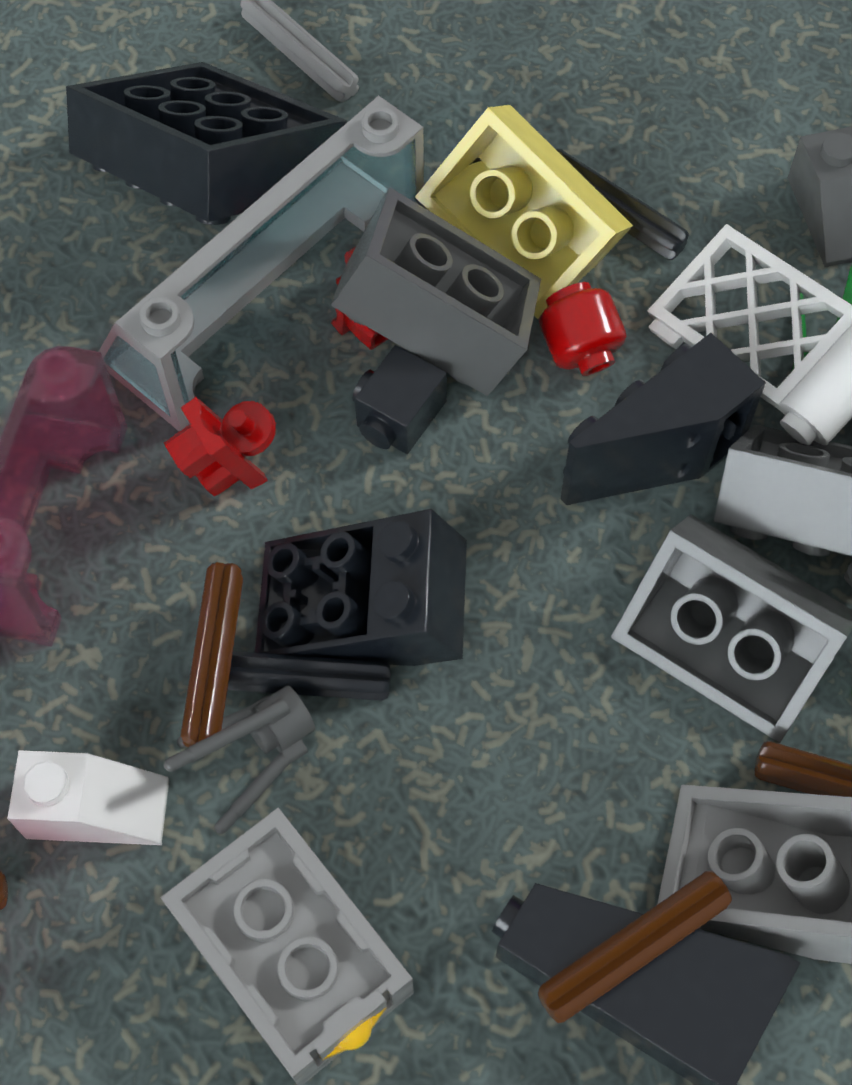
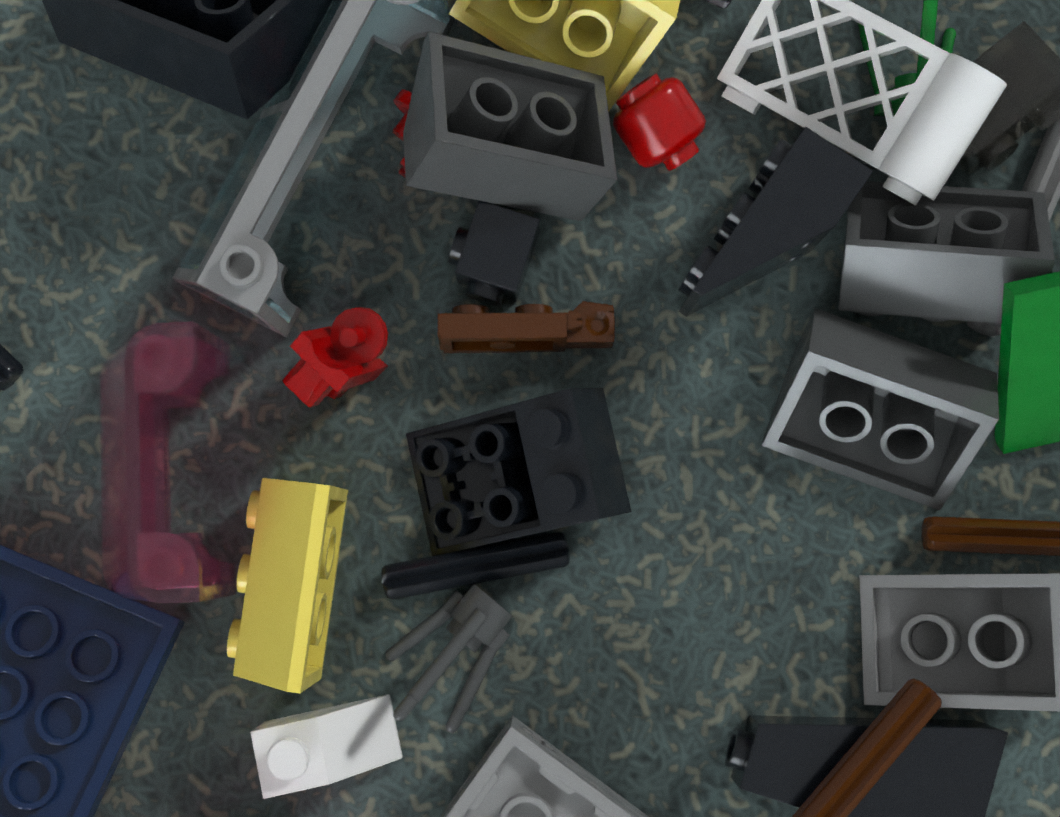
camera: 15 degrees left, 20 degrees up
reddish brown axle [181,562,243,747] -> none
none -> light yellow slope [227,478,348,694]
none -> reddish brown hinge [438,301,615,353]

